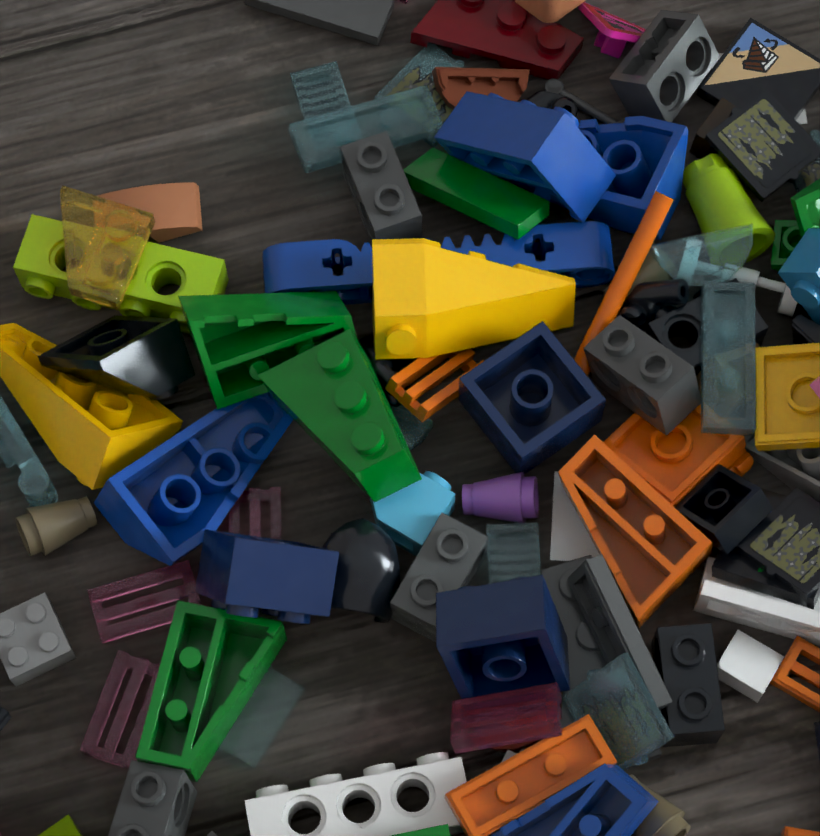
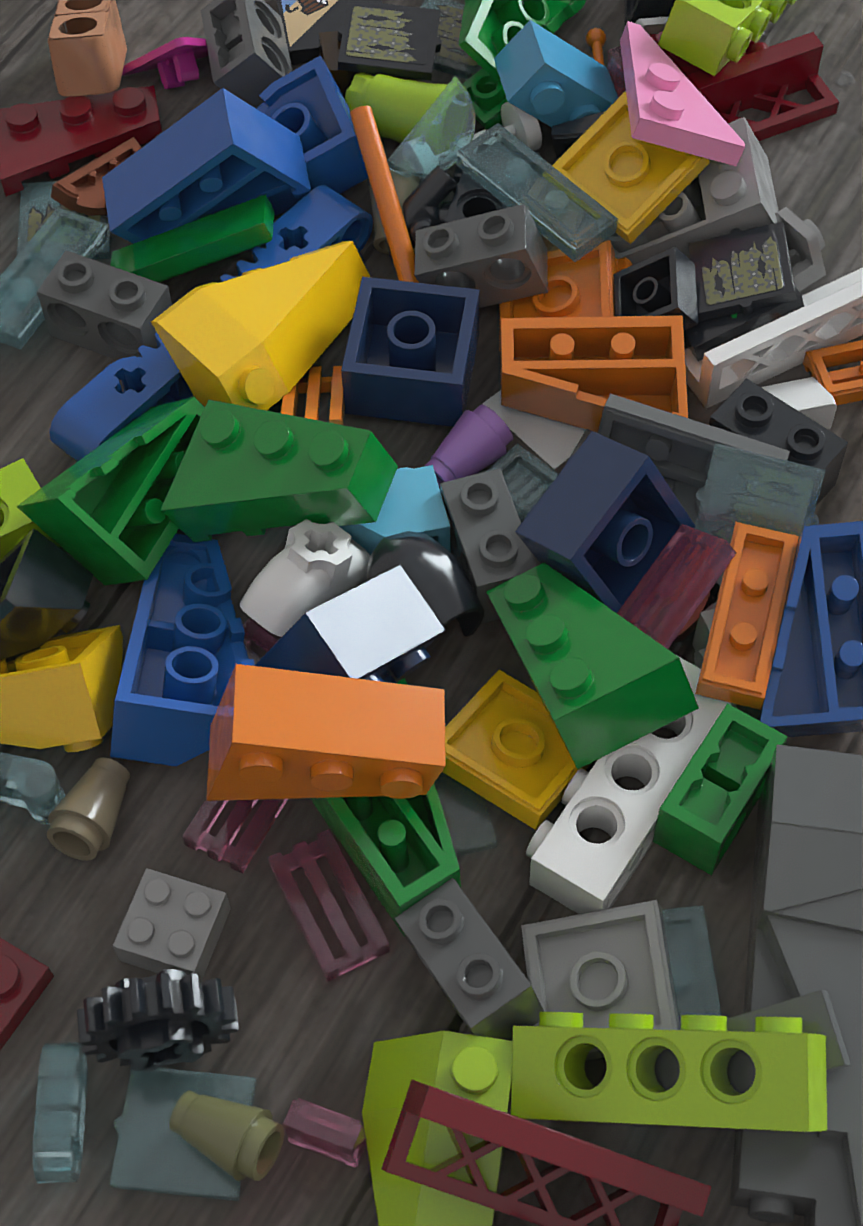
camera: 45 degrees left, 10 degrees down
none -> orange wedge [206,664,445,801]
none -> white piece [240,519,370,637]
none -> yellow plate [442,670,591,830]
none -> green wedge [486,563,699,769]

